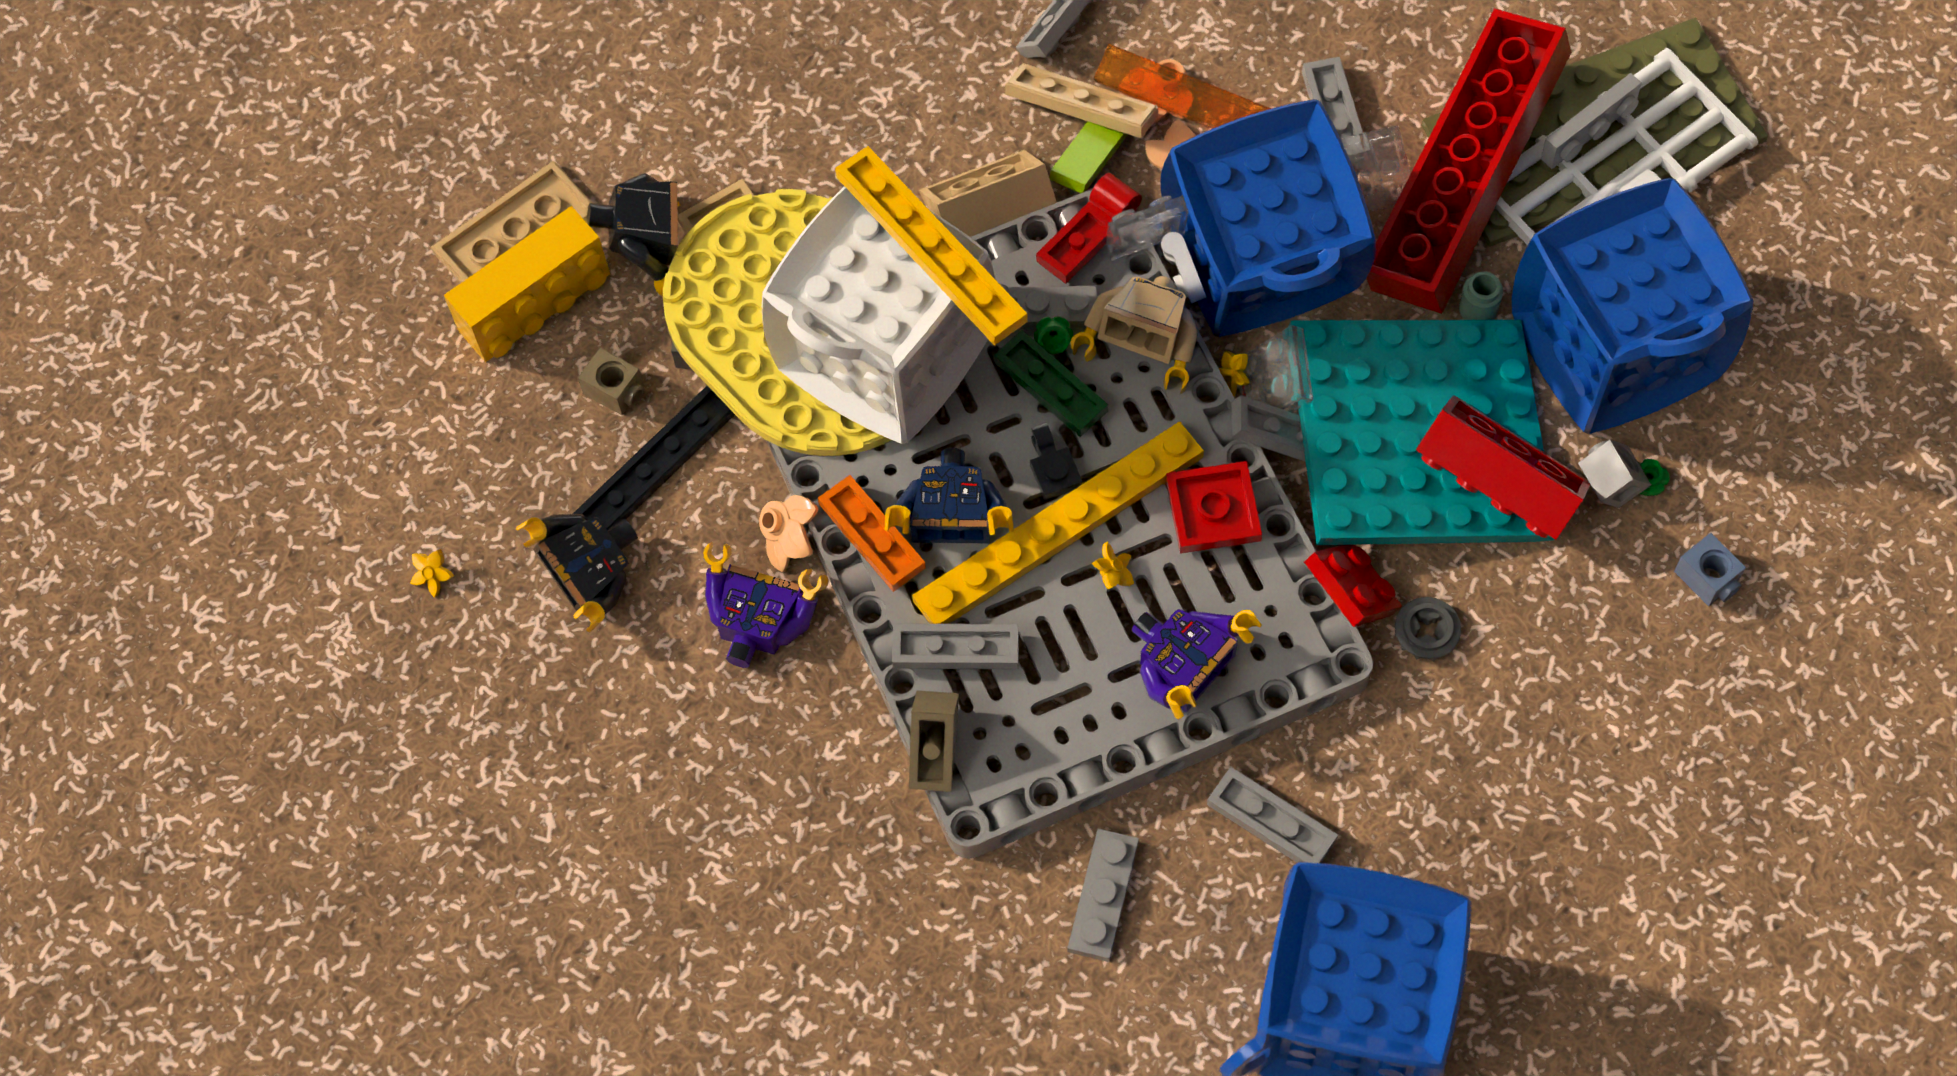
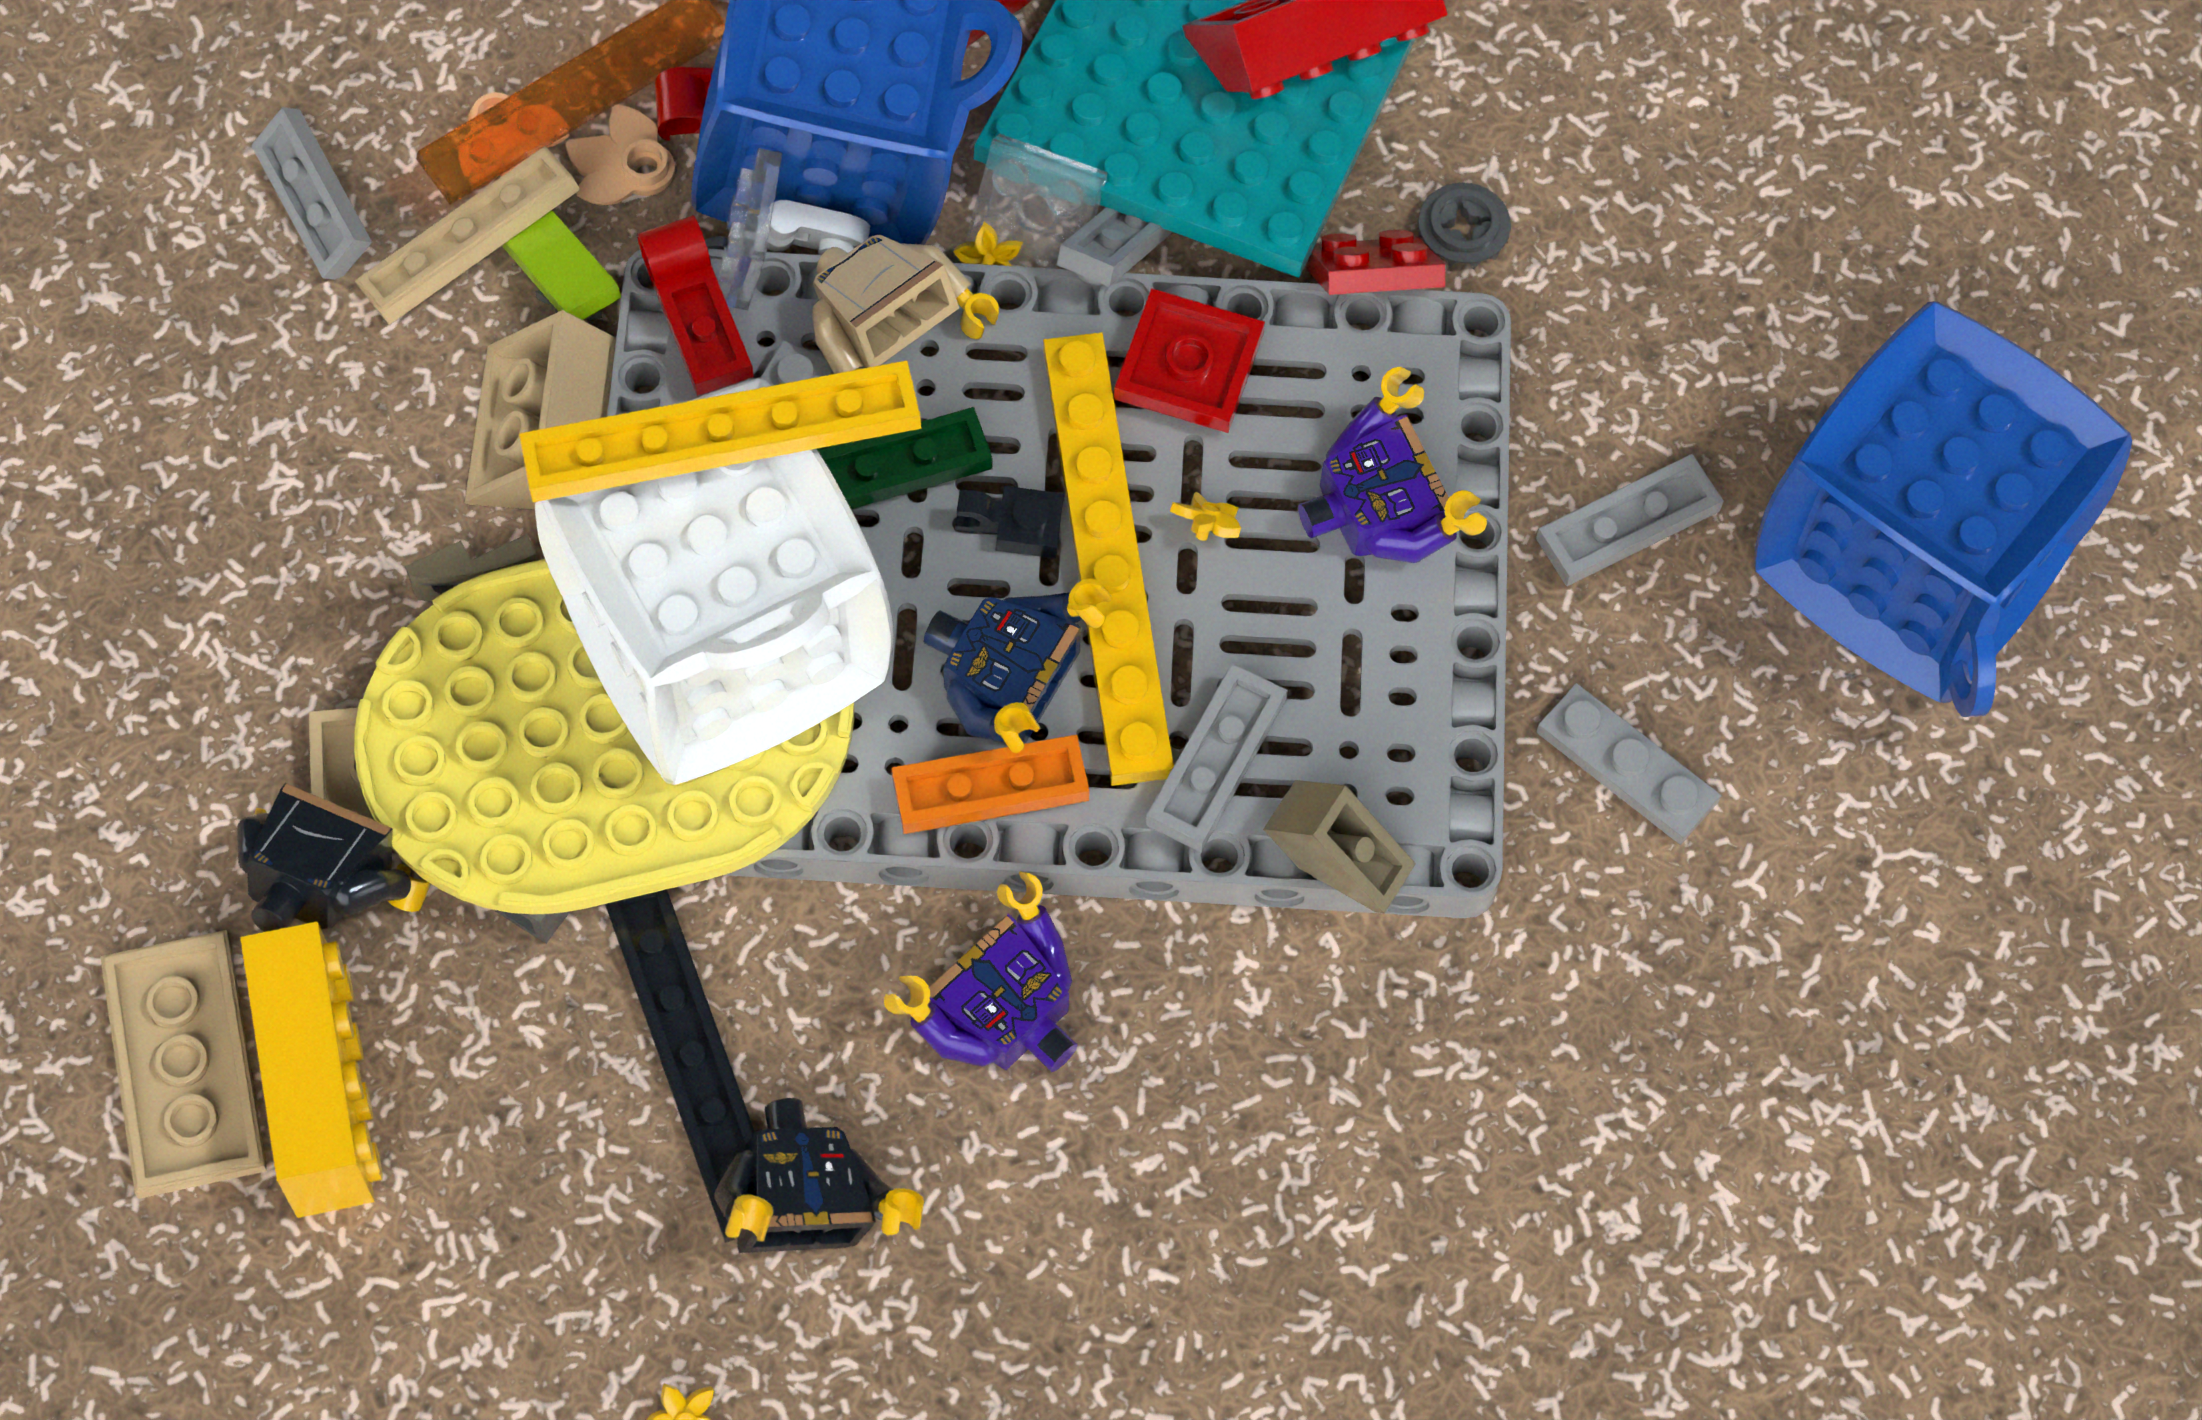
camera: 70 degrees left, 0 degrees up
dark tan brick [578,348,644,415] -> none
light nougat plate [759,495,819,572] -> none

